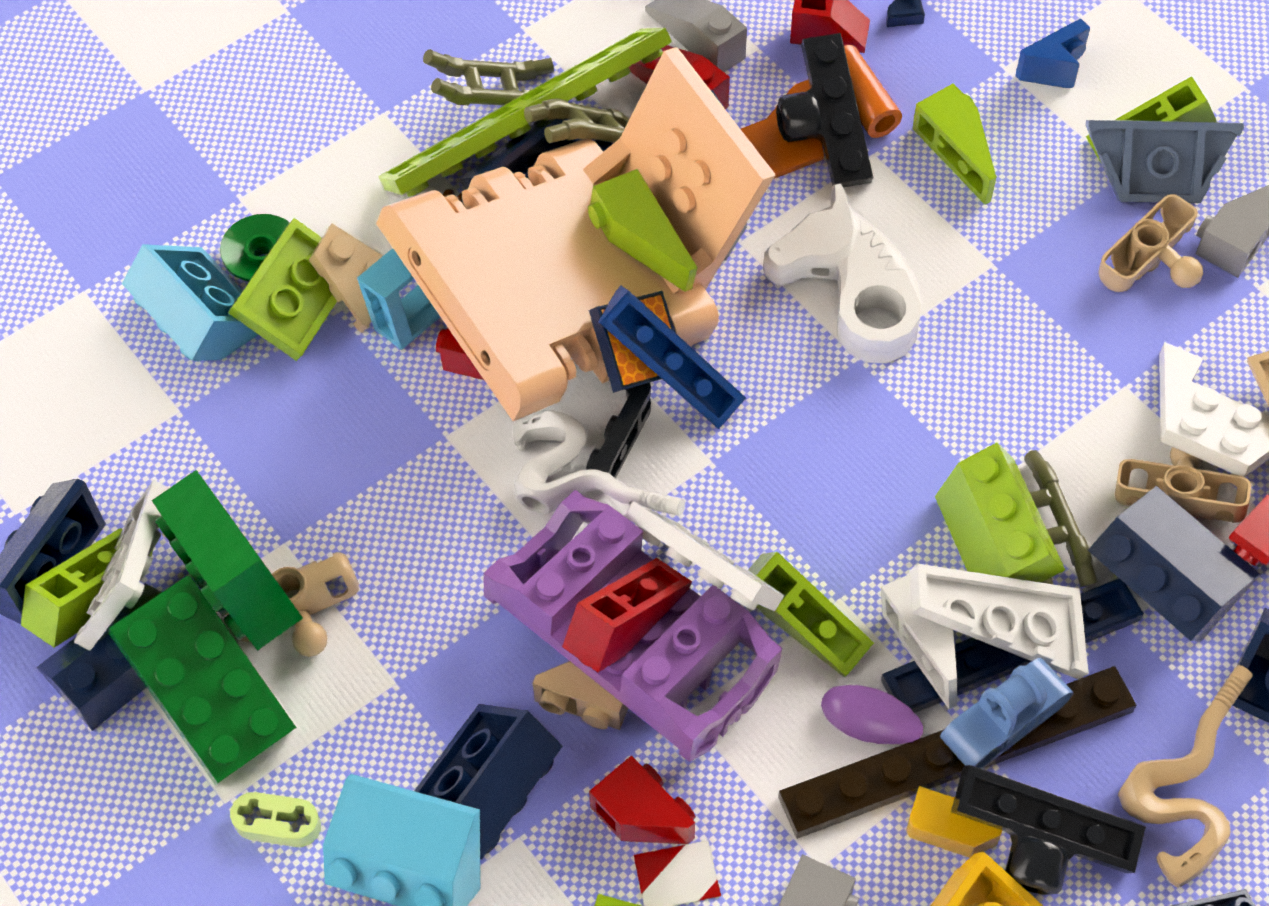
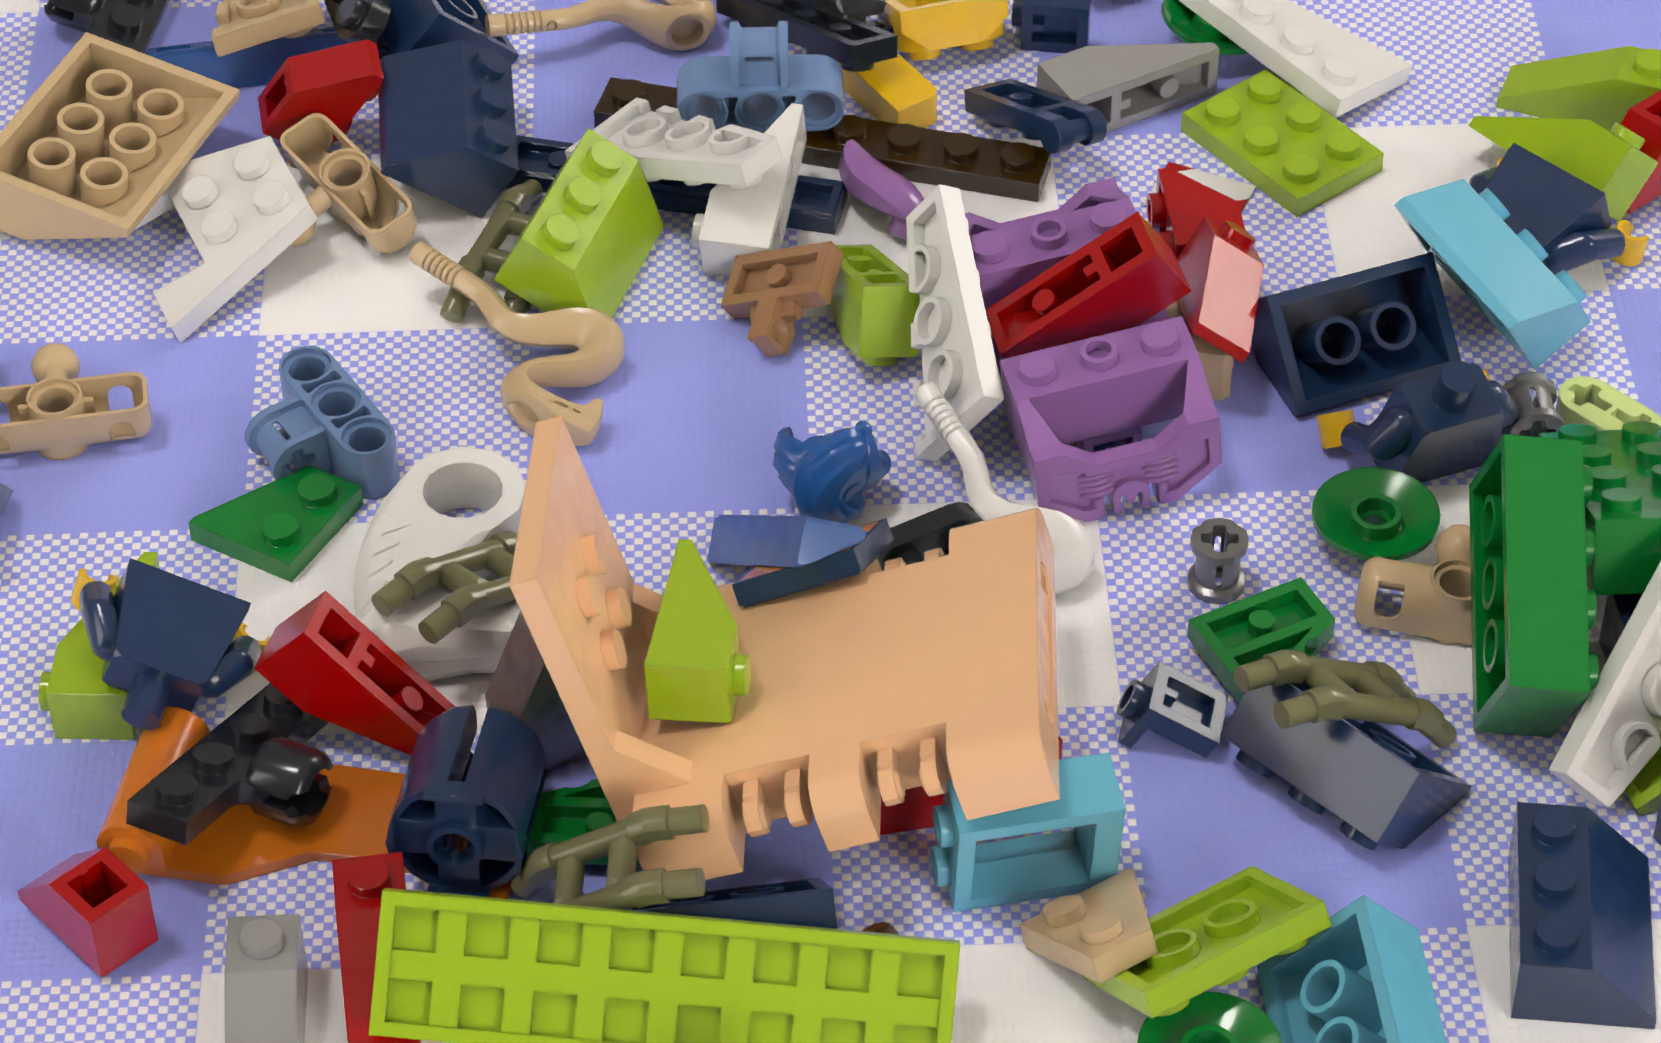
camera: 145 degrees left, 15 degrees down
none -> dark blue torso [70,558,270,730]
none -> green wing [188,465,363,583]
none -> medium blue beam [244,346,400,499]
none -> red slope [254,591,456,756]
none -> olive piece [371,531,518,644]
none -> tan animal [409,241,625,446]
none -> medium nougat hinge [721,241,844,357]
none -> blue hair [773,421,891,524]
none -> dark blue plate [964,78,1107,154]
none -> dark blue bracket [1117,661,1229,758]
none -> slope [1176,217,1264,363]
none -> flat silver bush [1187,518,1249,604]
none -> green wing [1187,577,1335,703]
none -> dark blue slope [1220,682,1472,851]
none -> olive piece [1234,650,1457,748]
none -> green dish [1312,467,1441,561]
none -> dark blue torso [1316,361,1518,483]
none -> flat silver bush [1503,371,1564,437]
none -> dark blue slope [1508,802,1656,1029]

